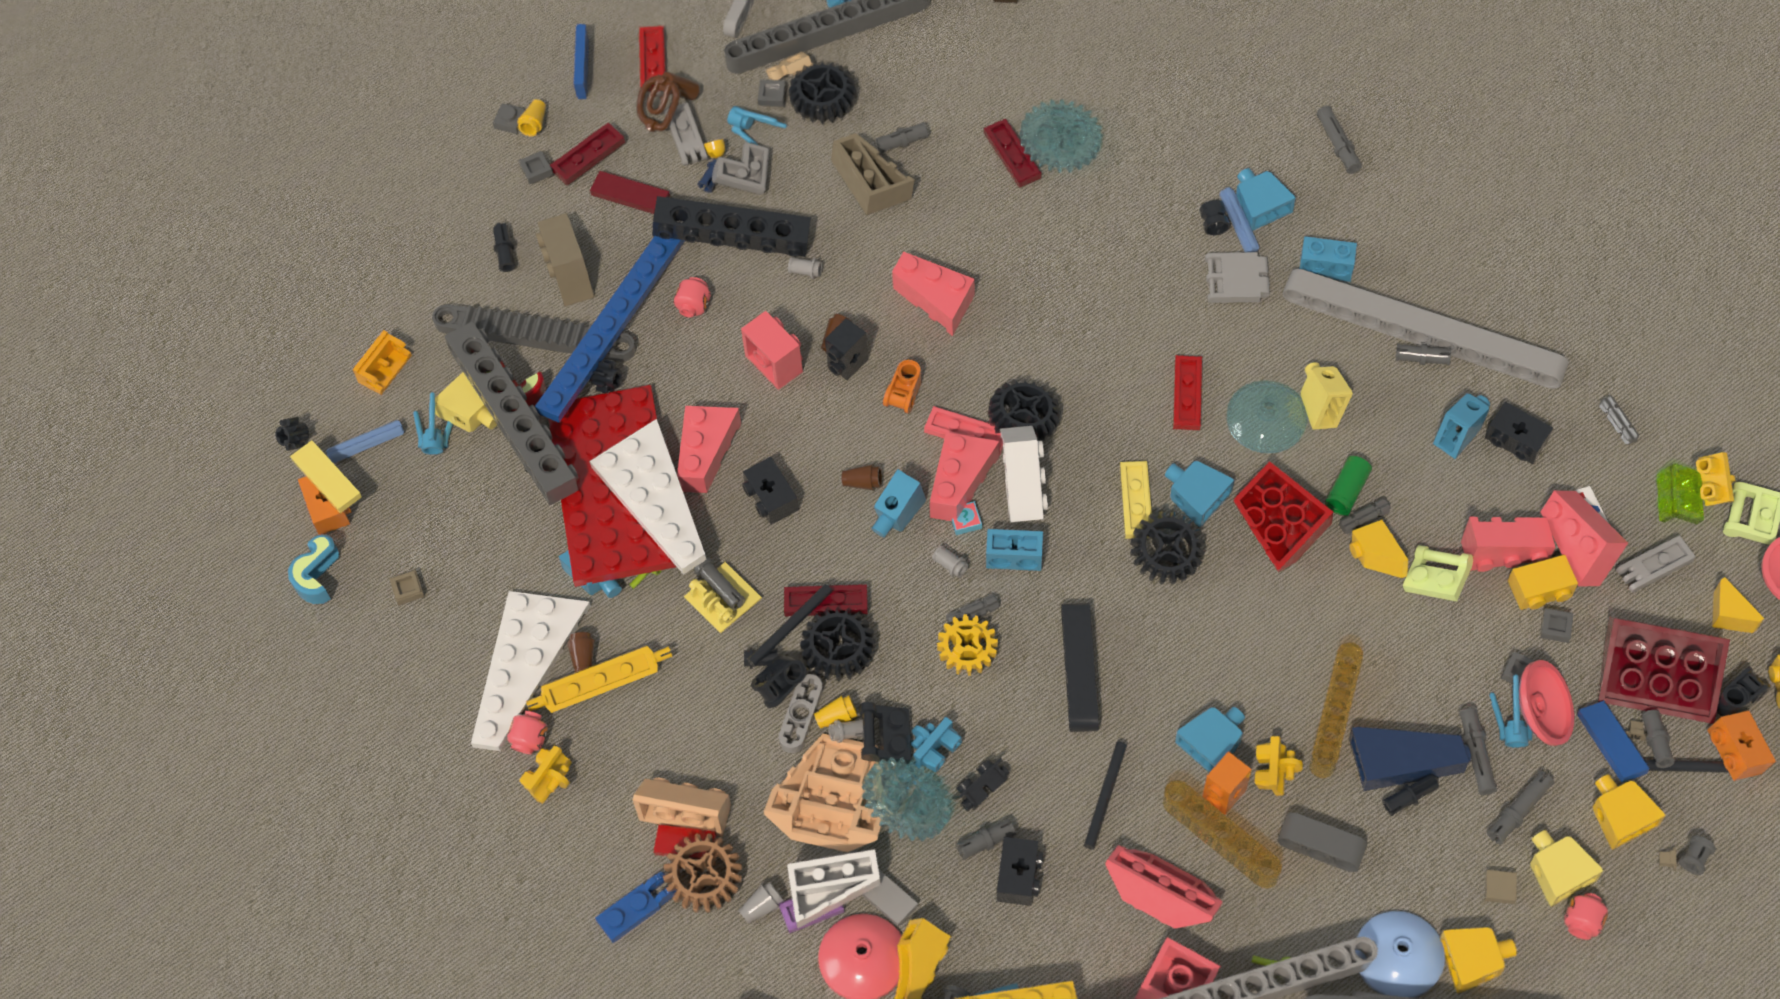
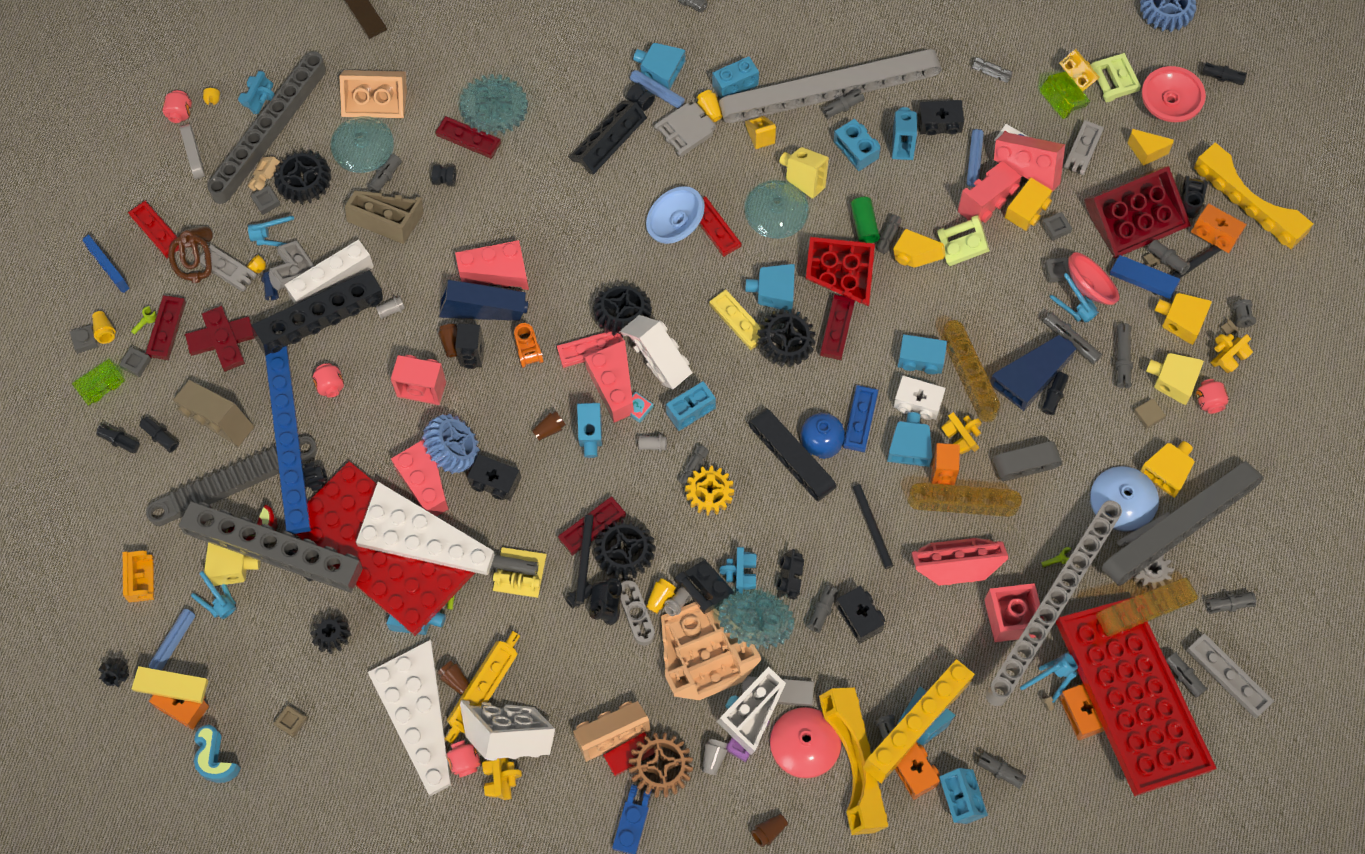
camera: 40 degrees left, 5 degrees up
none -> clear neon green bracket [72,359,125,406]
none -> black axle [96,424,140,453]
none -> lime hand [131,306,157,335]
none -> dark red plate [201,306,245,372]
none -> white brick [285,239,374,304]
none -> black gear [310,614,351,654]
none -> clear light blue dish [331,116,394,173]
none -> light nougat slope [339,70,407,118]
none -> medium blue gear [422,414,480,474]
none -> black wheel [432,164,457,187]
none -> dark blue slope [439,280,528,321]
none -> white wedge [460,700,555,761]
none -> black fence [569,101,647,175]
none -> light blue dish [646,187,705,244]
none -> yellow cone [697,90,723,122]
none -> yellow slope [745,116,776,149]
none -> blue cylinder [800,413,845,459]
none -> dark red plate [820,295,855,361]
none -> dark azure brick [833,118,880,171]
none -> blue tile [843,385,878,453]
none -> white brick [893,376,946,420]
none -> dark azure brick [898,334,947,375]
none -> medium blue axle [967,129,984,187]
none -> yellow hips [1210,334,1253,373]

